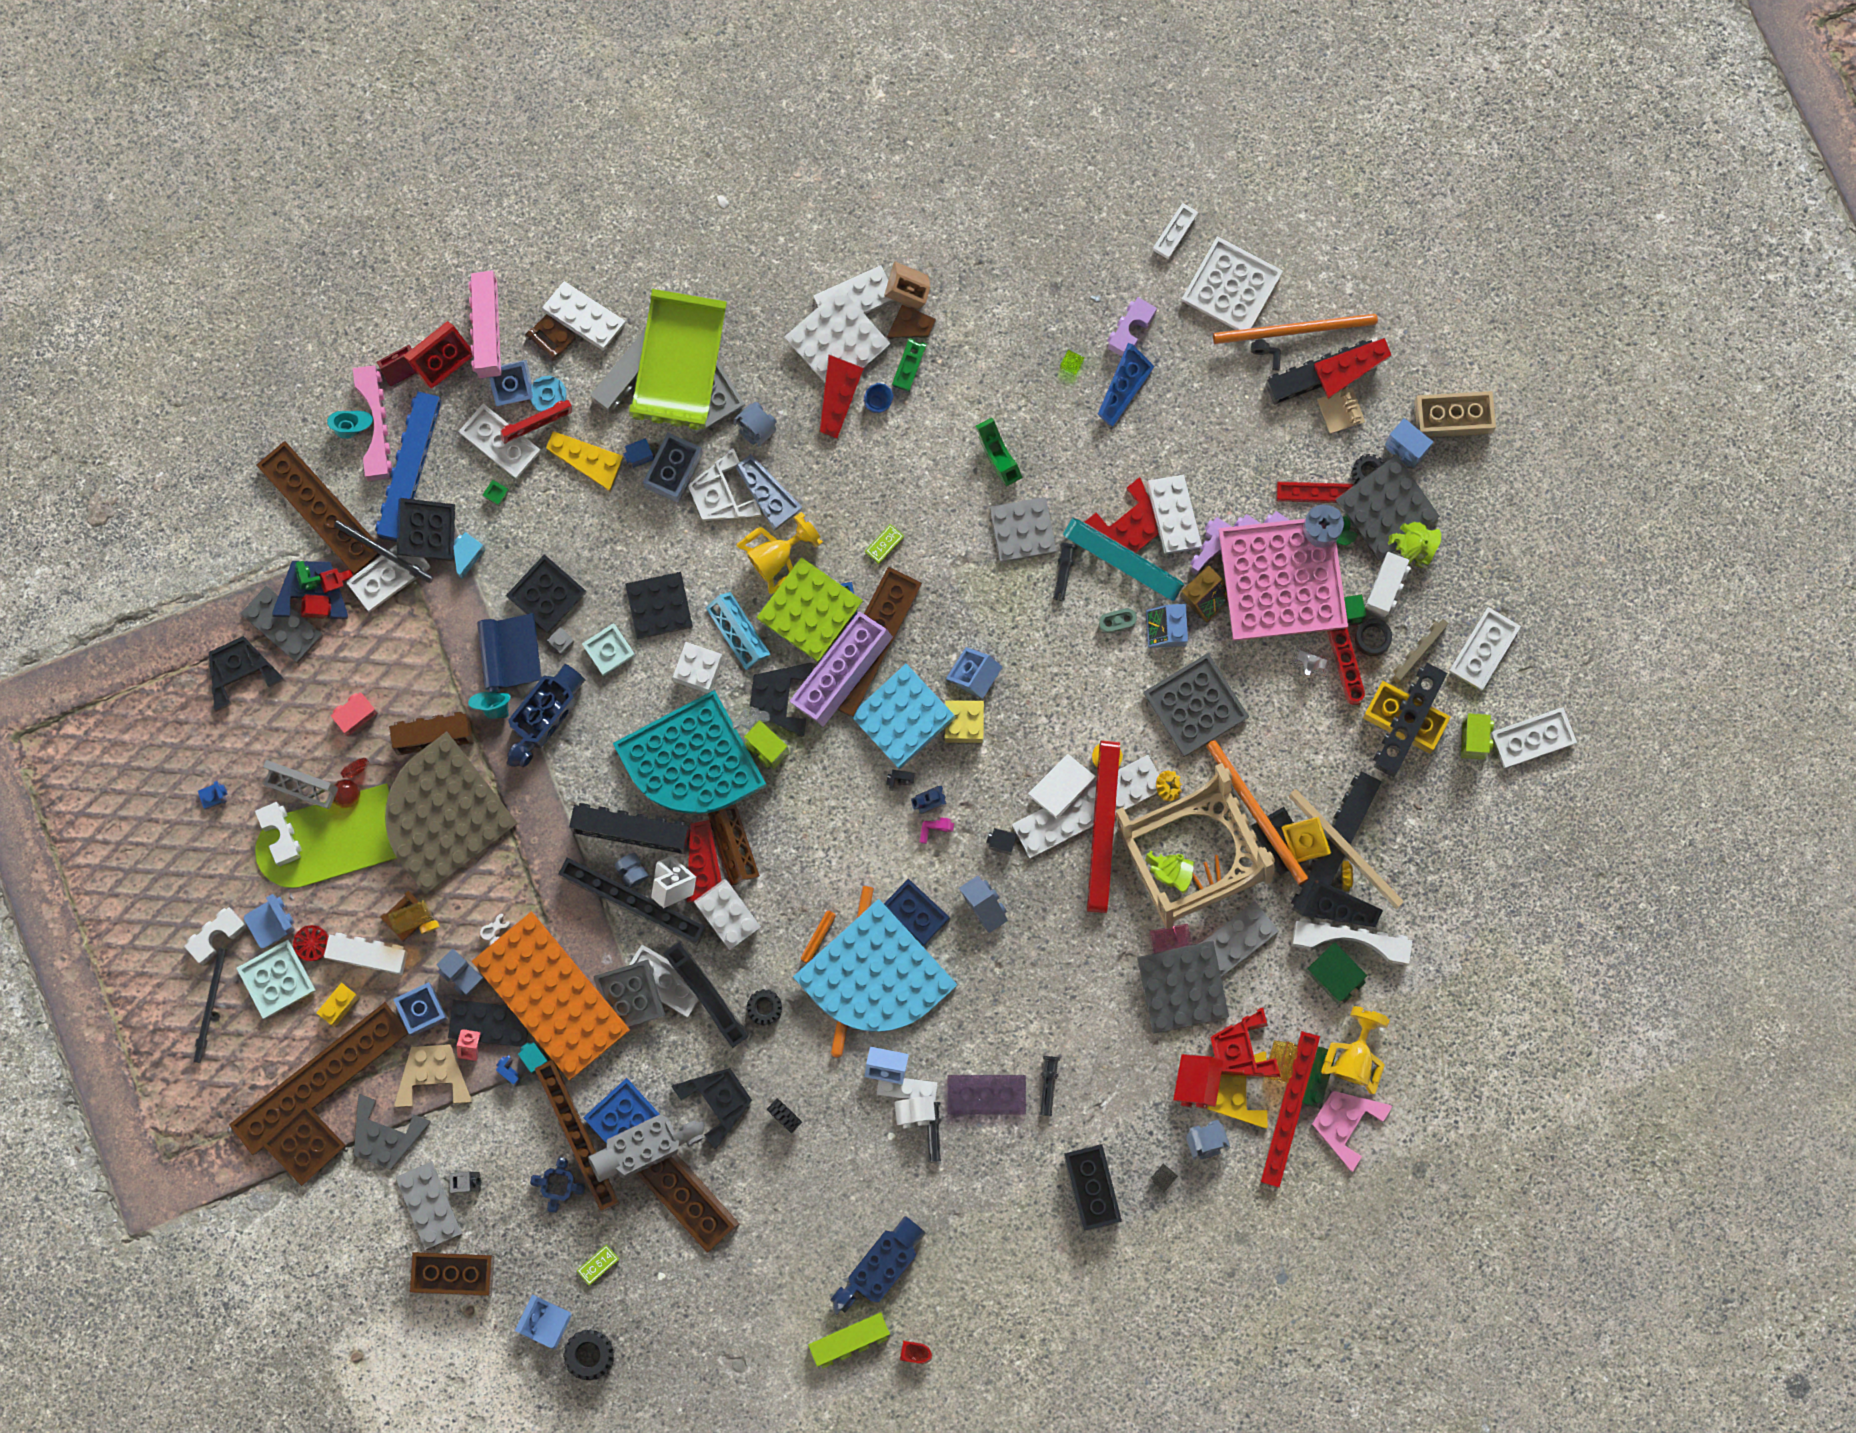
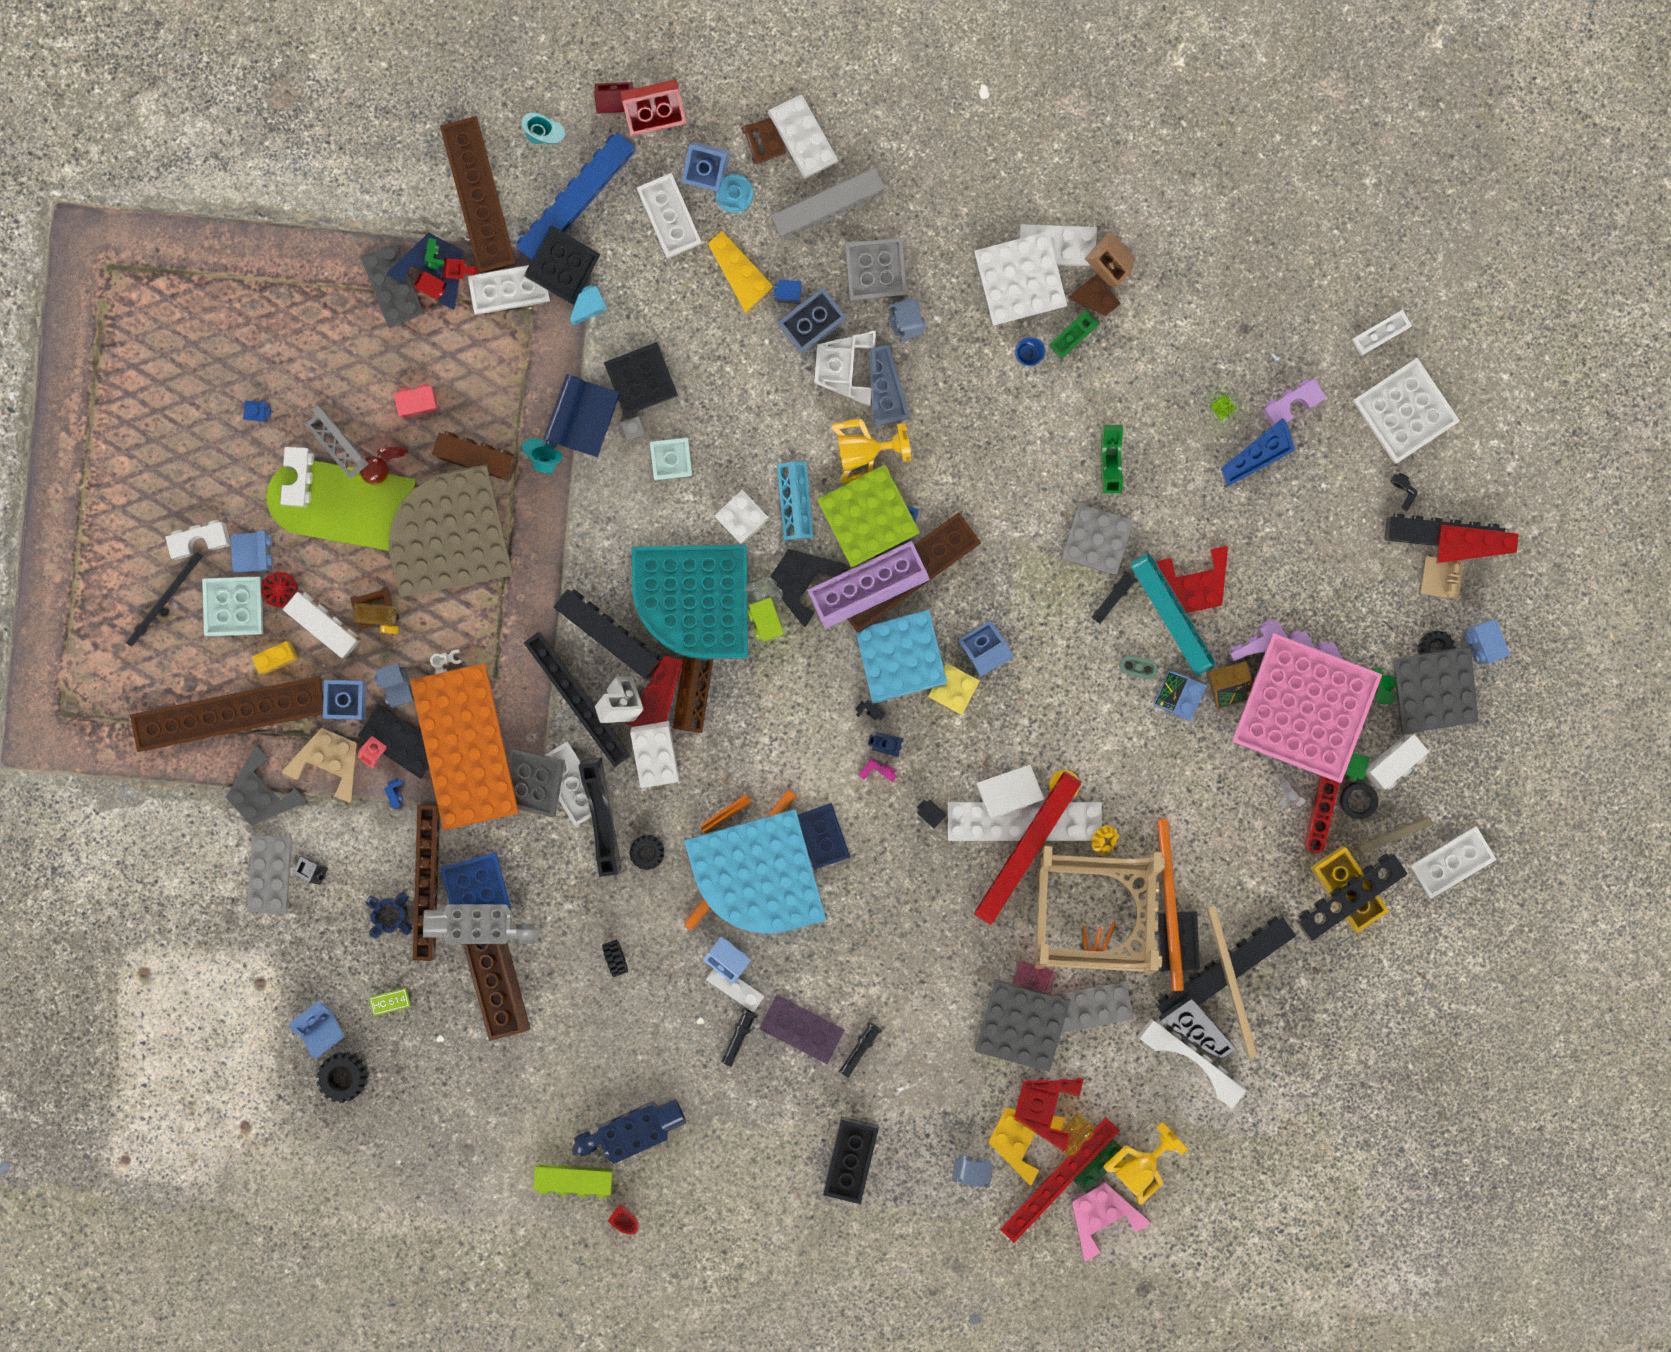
camera: 30 degrees right, 10 degrees up
black wing [209,636,284,712] -> none
reddish brown plate [261,1102,346,1186] -> none
black bar [334,520,434,584] -> none
bright pink arch [353,365,393,481] -> none
reddish brown brick [410,1252,495,1296] -> none
bright pink brick [468,270,501,379] -> none
green plate [482,479,509,506] -> none
red plate [500,400,572,444] -> none
dark blue brick [506,664,586,768] -> none
teal brick [518,1042,548,1075] -> none
sand blue wheel [614,852,649,888] -> none
black plate [625,572,693,640] -> none
lime panel [629,289,727,430] -> none
black wing [671,1068,752,1150] -> none
red wing [819,354,864,439] -> none
lime tile [865,524,904,564] -> none
white brick [895,1096,935,1129] -> none
sand blue brick [959,876,1008,933] -> none
dark grey plate [1143,653,1249,757] -> none
lime helmet [1145,851,1195,894] -> none
white plate [1147,475,1202,554] -> none
clear smoke panel [1149,1163,1178,1192] -> none
red brick [1173,1054,1224,1109] -> none
orange piece [1213,314,1378,344] -> none
red tile [1277,481,1353,503] -> none
yellow tile [1282,816,1331,863] -> none
sand blue brick [1303,505,1344,548] -> none
dark green brick [1305,942,1368,1004] -> none
yellow gear [1341,861,1353,892] -> none
lime helmet [1388,521,1441,568] -> none
tan brick [1414,391,1496,438] -> none
lime brick [1461,713,1494,760] -> none
white plate [1491,707,1577,769] -> none

